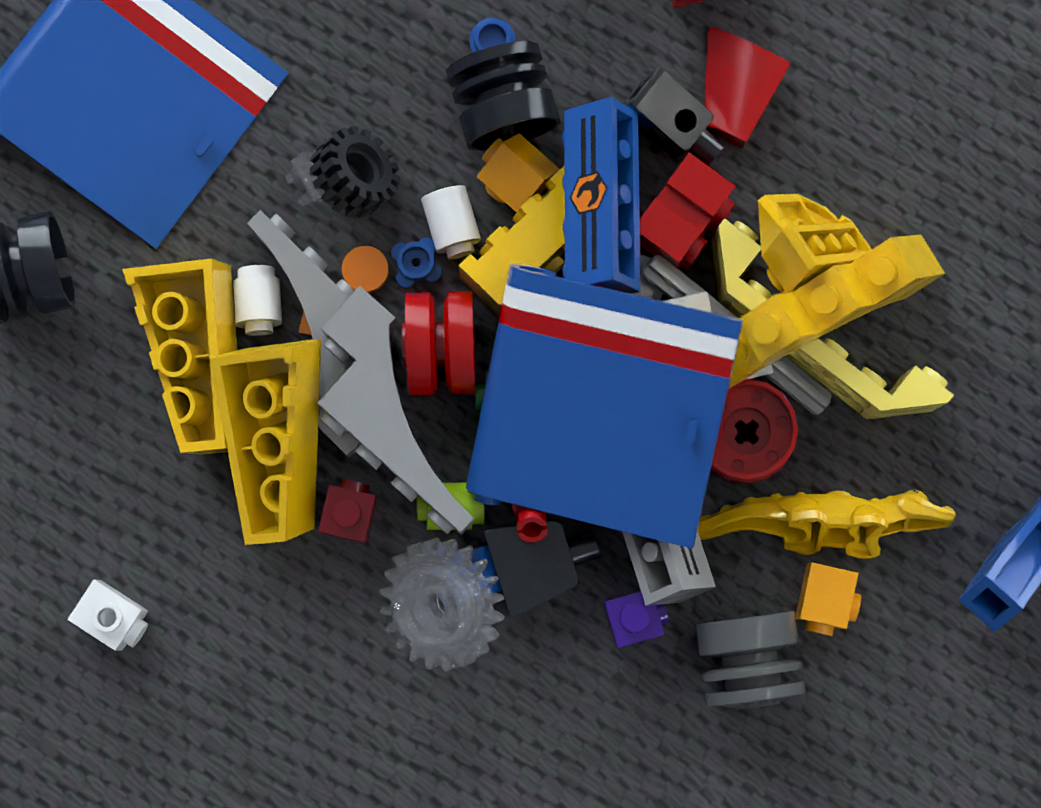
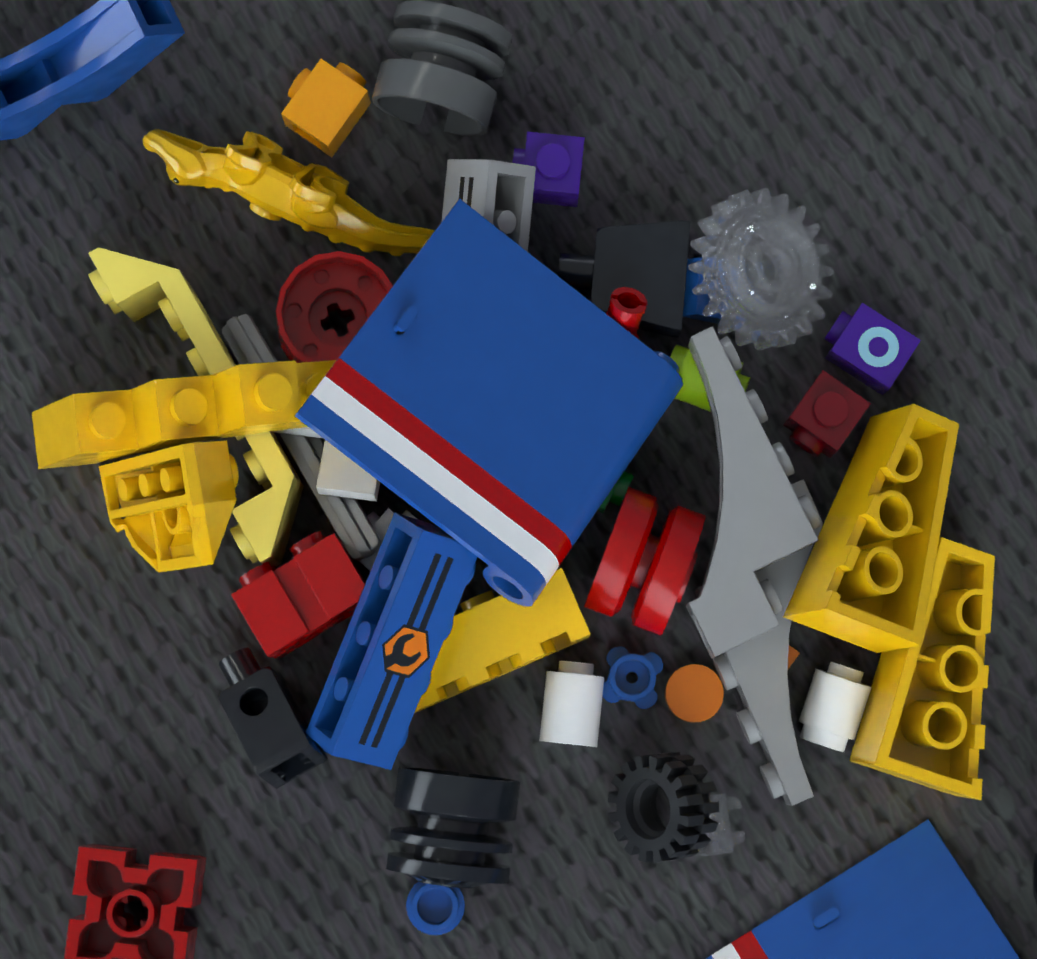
camera: 155 degrees left, 0 degrees up
light orange brick [476,133,560,213] -> none
red slope [704,27,791,149] -> none
none -> dark purple brick [824,303,921,395]

